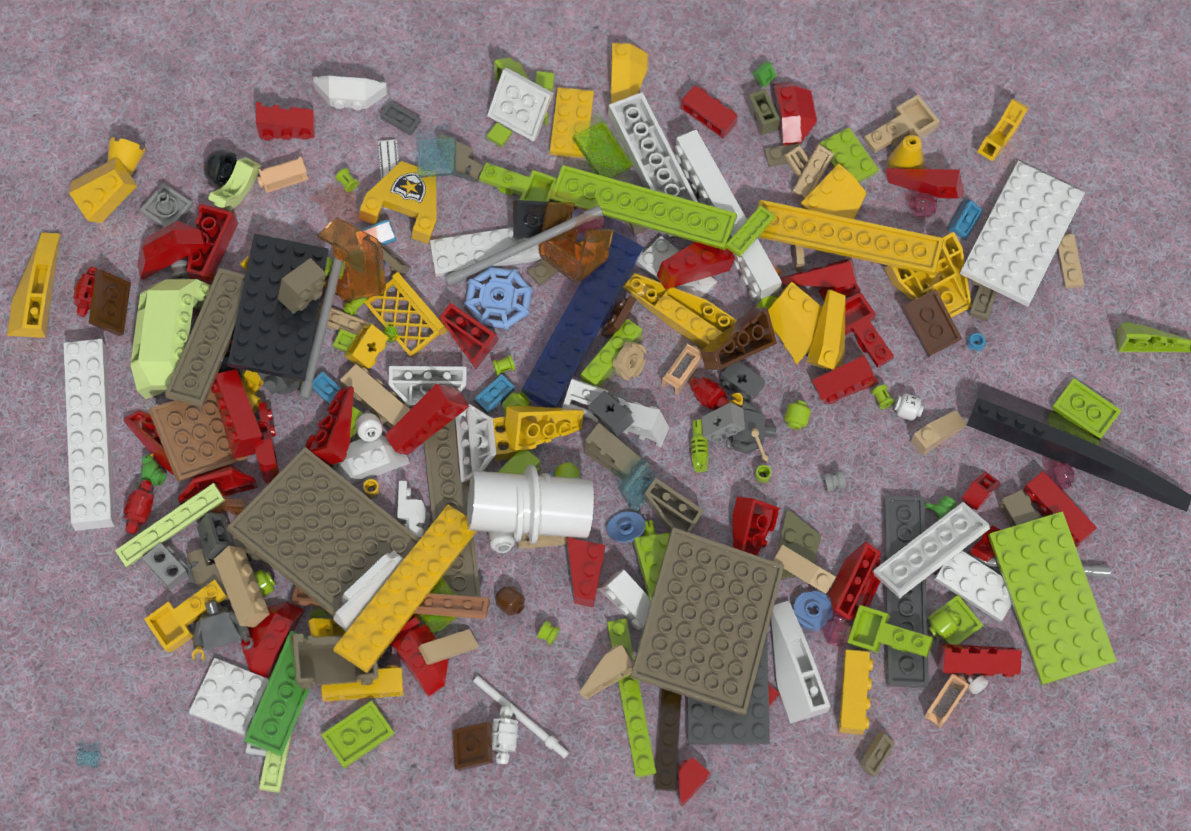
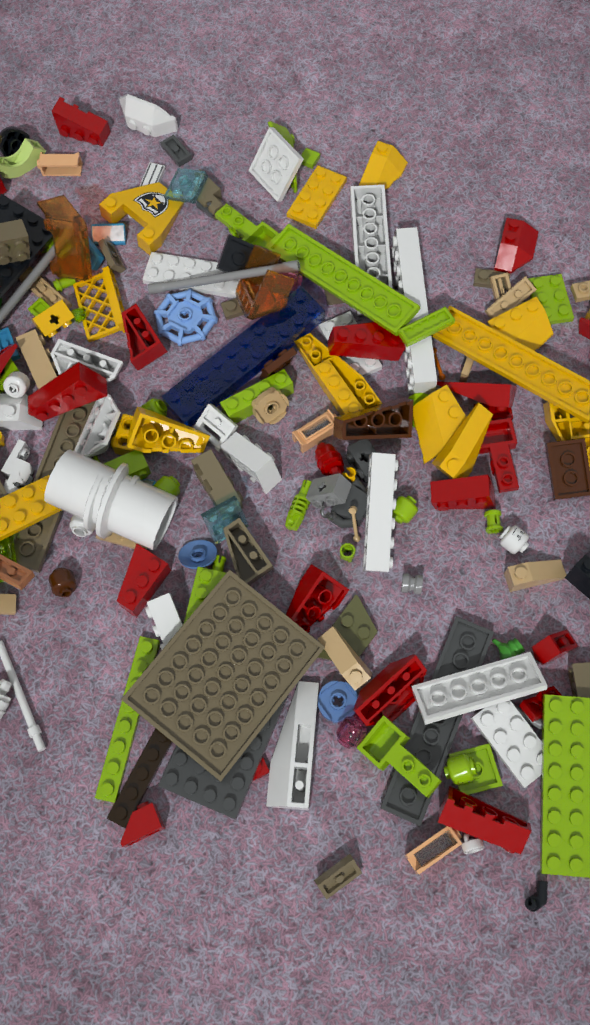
camera: 30 degrees right, 0 degrees up
lime bush [335,168,359,193] -> none
dark azure plate [474,374,515,414] -> none
lime tile [487,123,512,148] -> none
lime bush [492,354,515,376] -> none
lime wheel [537,621,561,646] -> none
clear neon green plate [572,120,633,178] -> none
tan slope [579,645,634,699] -> none
dark grey brick [588,390,634,437] -> none
red brick [680,85,738,139] -> none
olive brick [747,89,780,135] -> none
bright green tile [752,61,777,88] -> none
yellow brick [839,650,873,735] -> none
none -> white brick [363,452,398,573]
none -> black arm [525,880,548,912]

